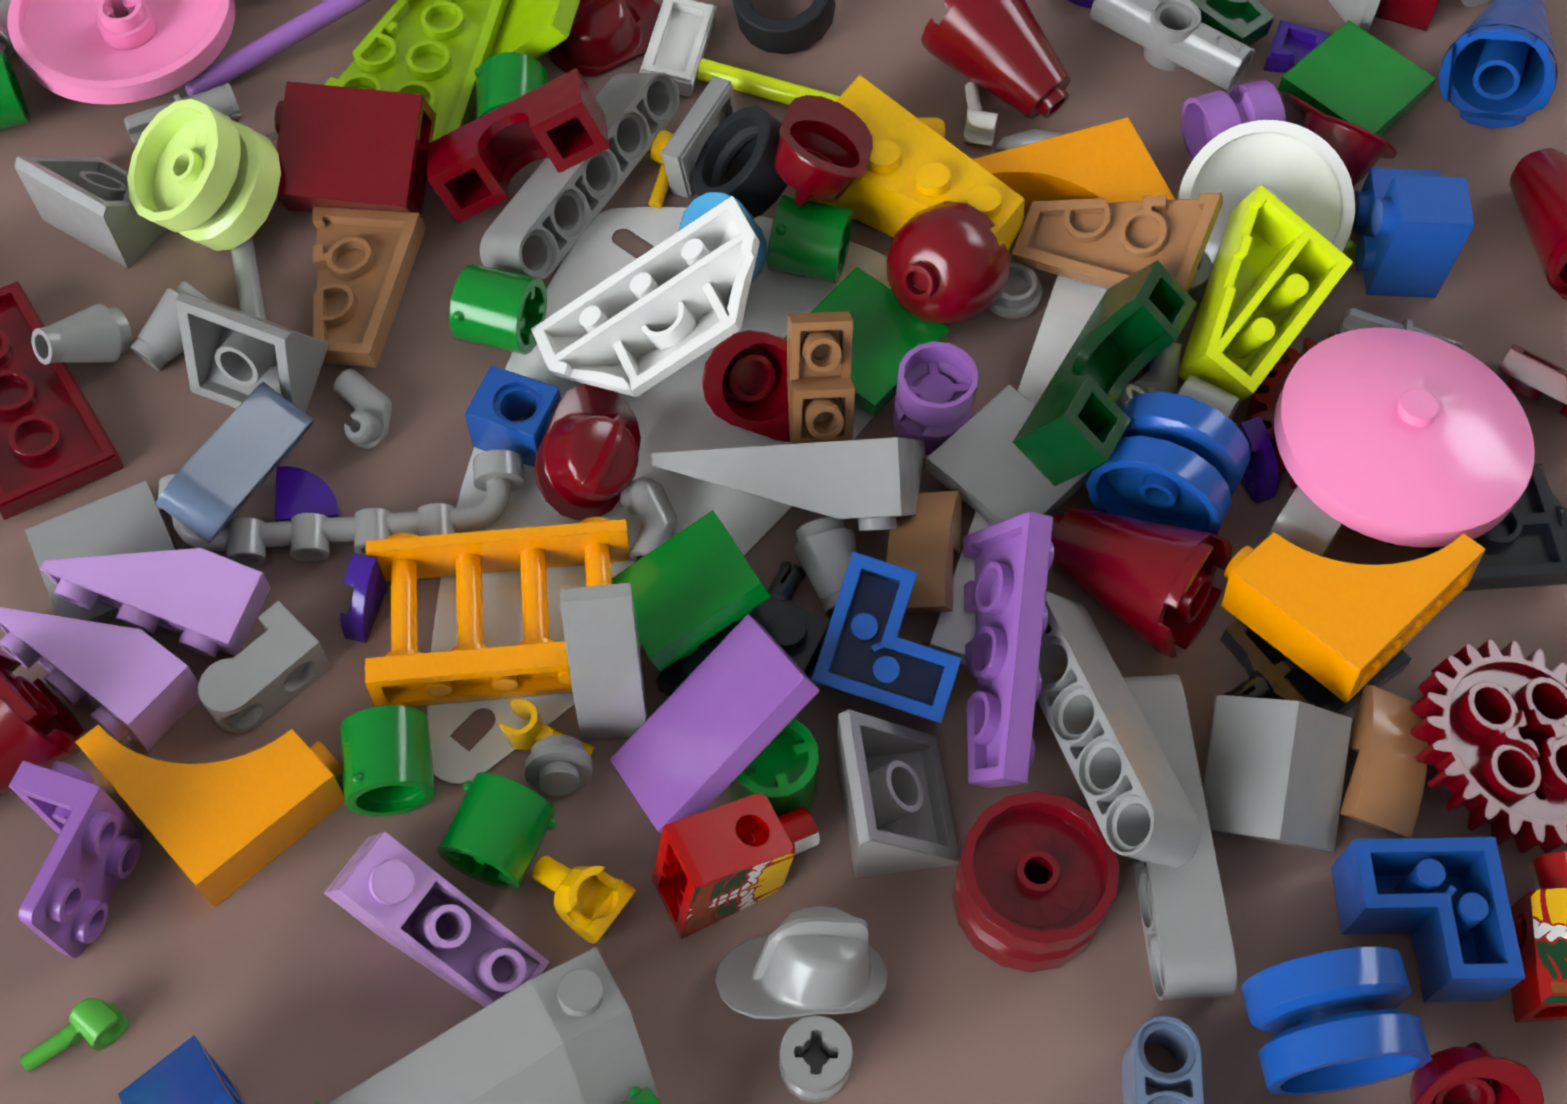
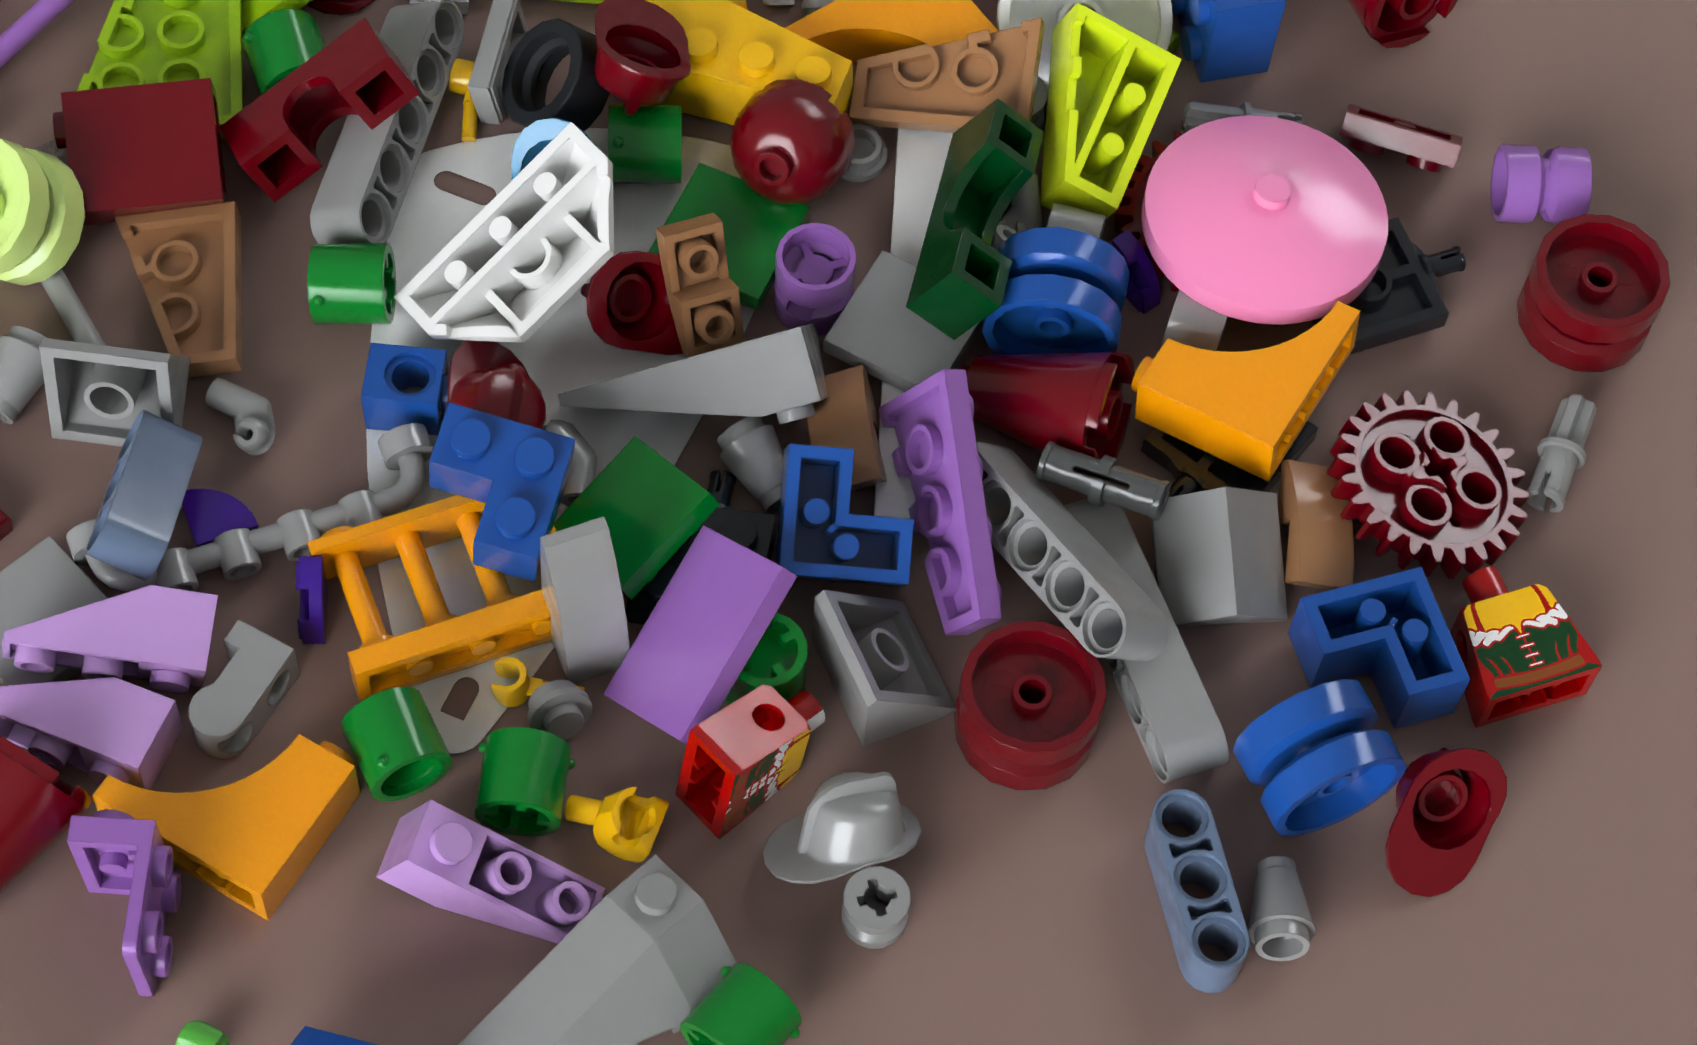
camera: 20 degrees left, 0 degrees up
none -> blue brick [429,402,576,582]
none -> dark grey pin [1036,441,1171,521]

